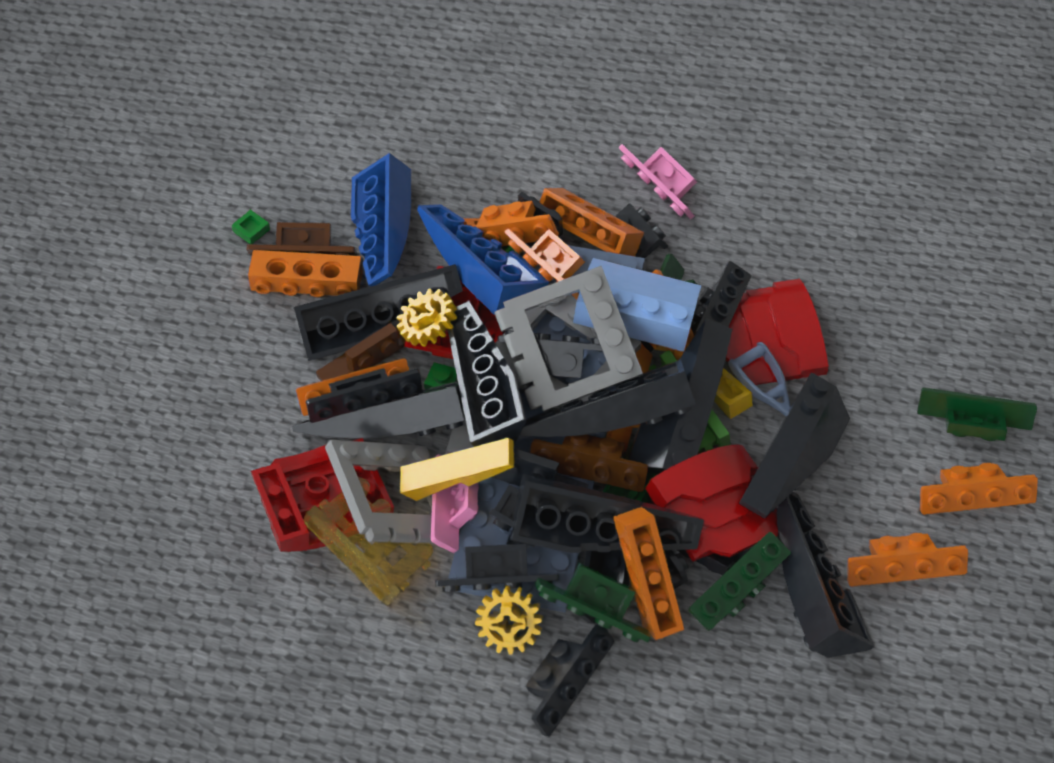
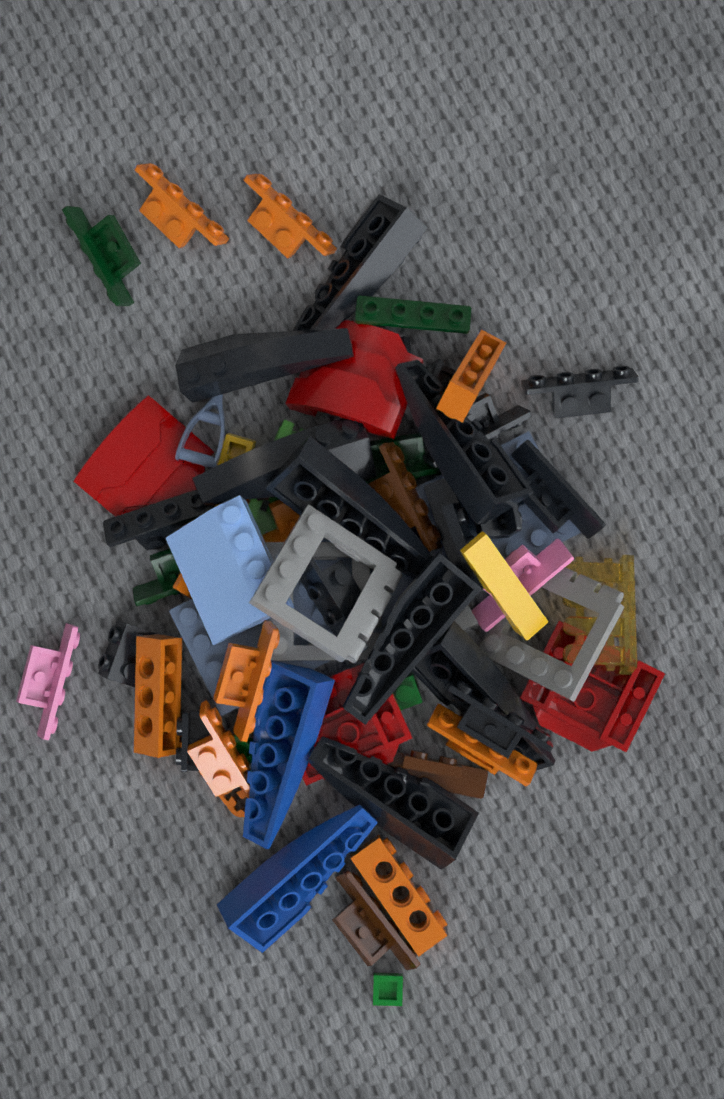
camera: 135 degrees left, 30 degrees up
yellow gear [397,289,457,347] -> none
yellow gear [475,586,543,655] -> none
dark green bracket [535,563,651,643] -> none

